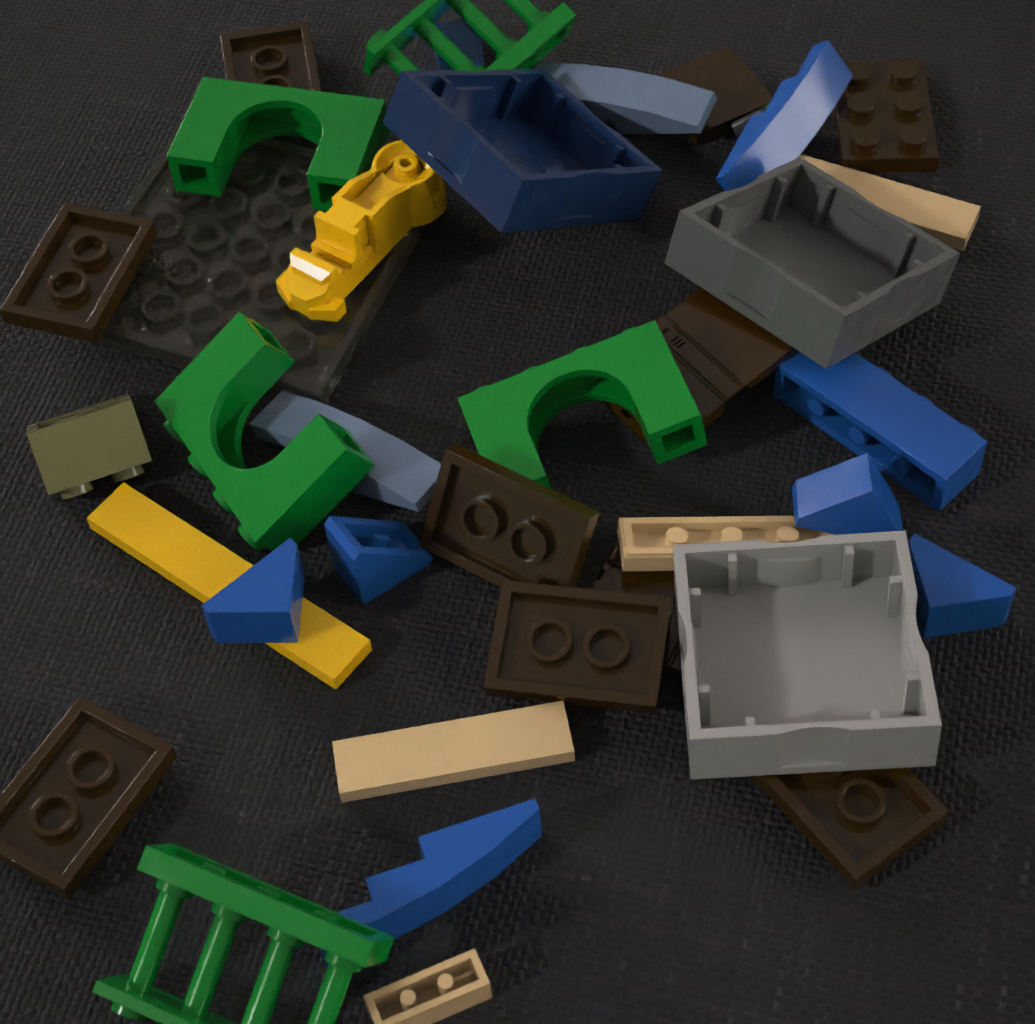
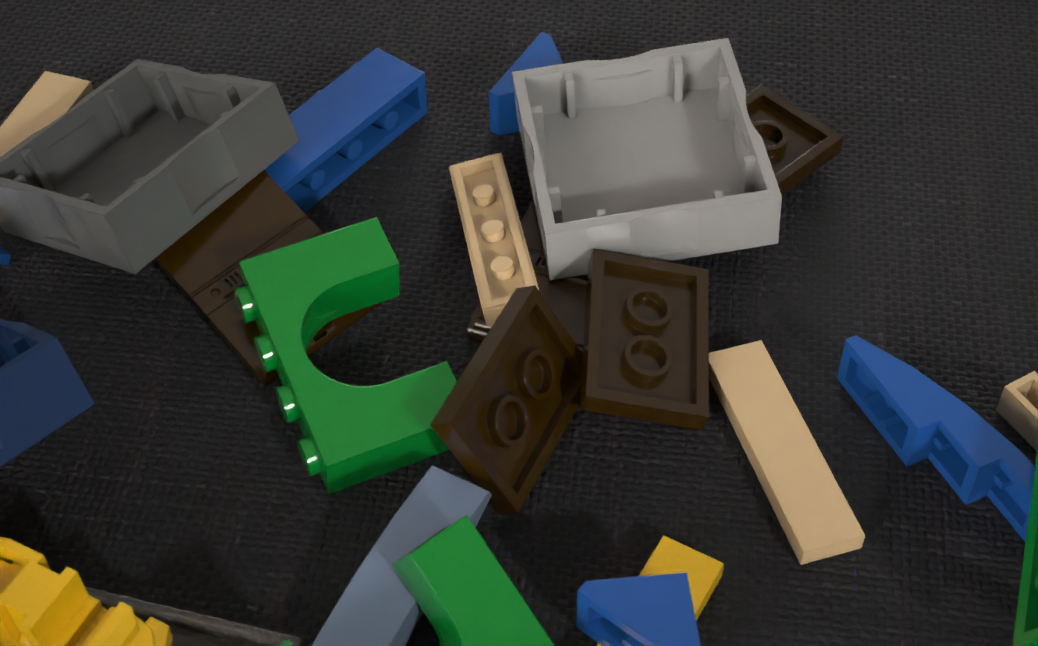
camera: 100 degrees left, 5 degrees down
blue slope [324,516,434,605] -> none
blue slope [792,453,903,535] -> none

